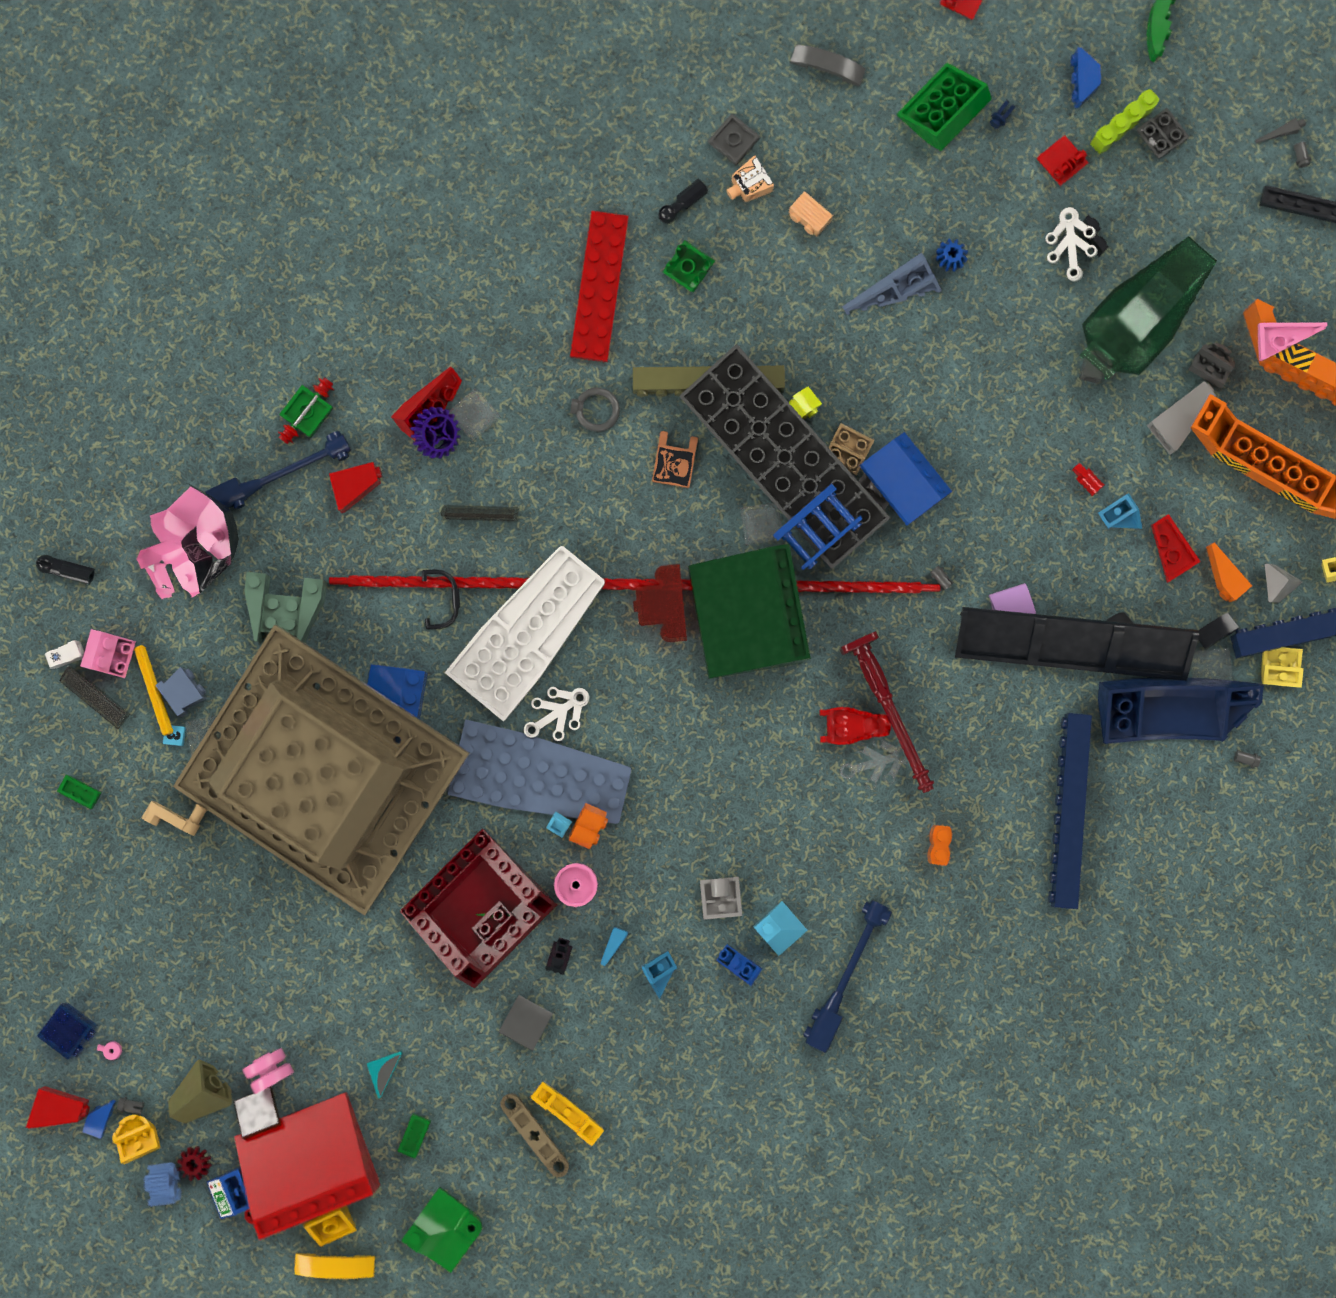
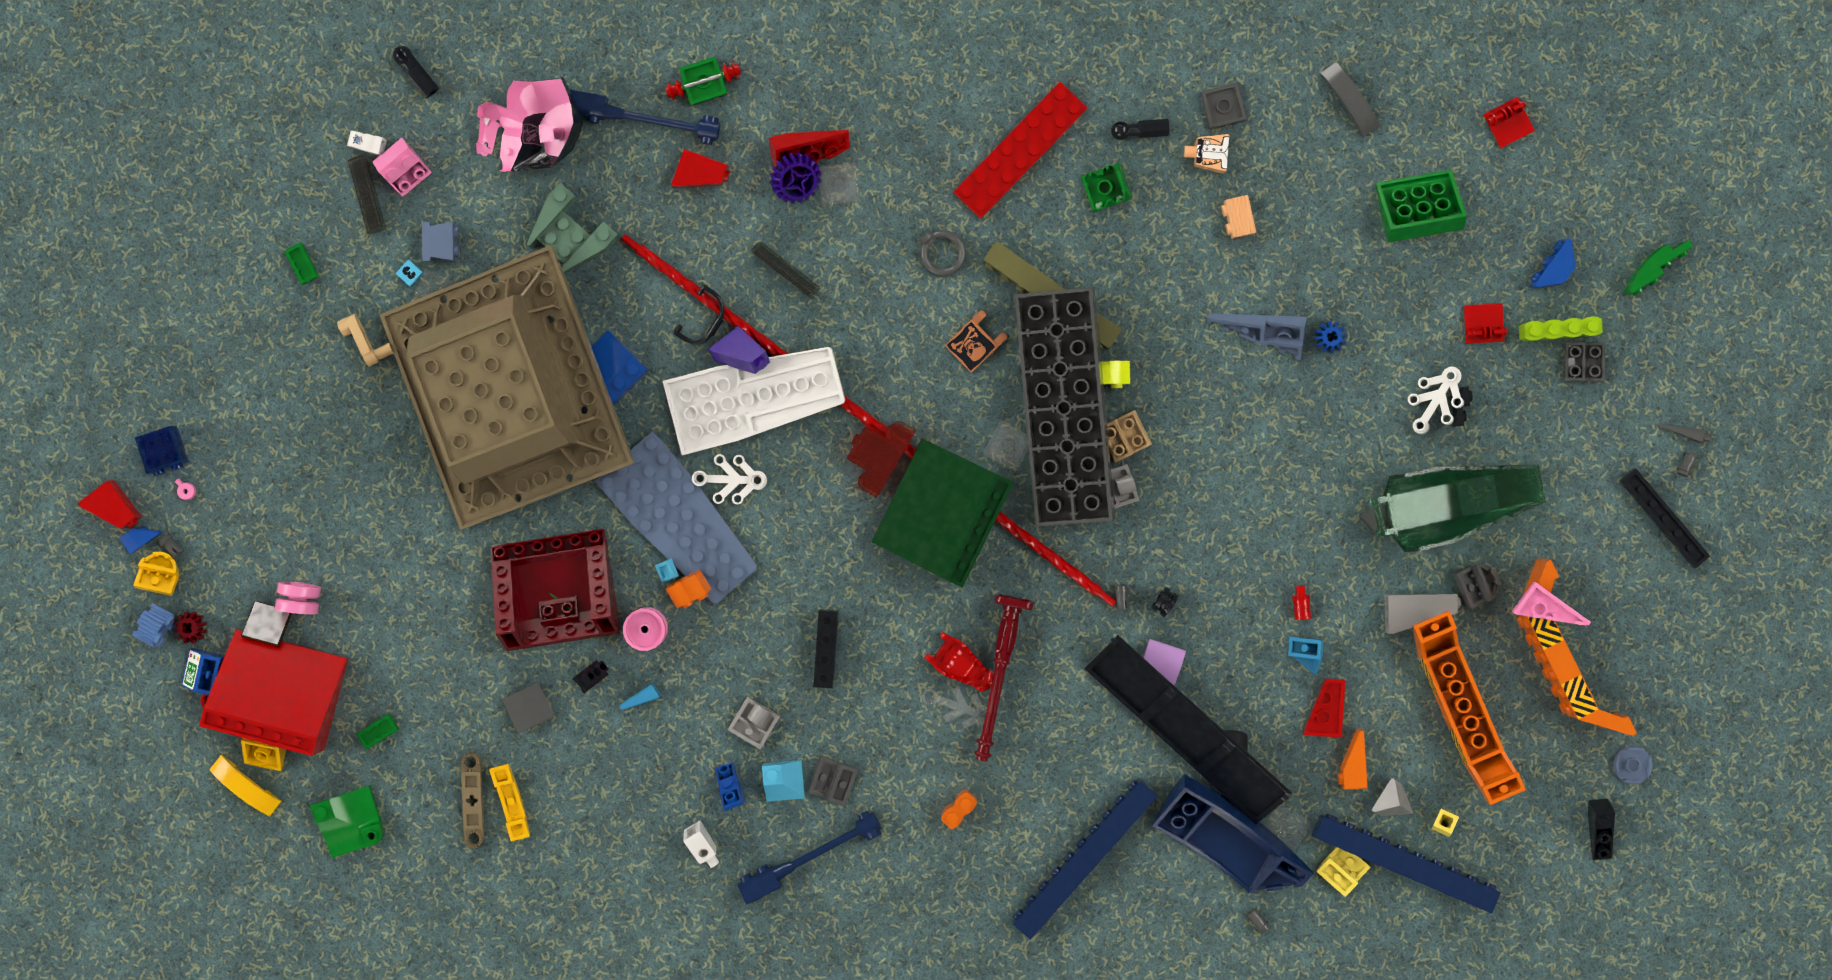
camera: 35 degrees right, 5 degrees up
yellow axle [134,645,173,736] -> none
olive slope [168,1060,232,1124] -> none
tile [367,1051,403,1098] -> none
dark azure slope [641,951,677,999] -> none
blue fence [773,484,862,570] -> none
blue slope [859,432,952,525] -> none
dark blue arm [990,100,1016,129] -> none
black slope [1198,612,1239,650] -> none
none -> white torso [683,820,719,868]
none -> dark purple slope [709,326,770,374]
none -> dark grey slope [807,755,858,806]
none -> black brick [813,609,839,688]
none -> black wheel [1151,587,1179,617]

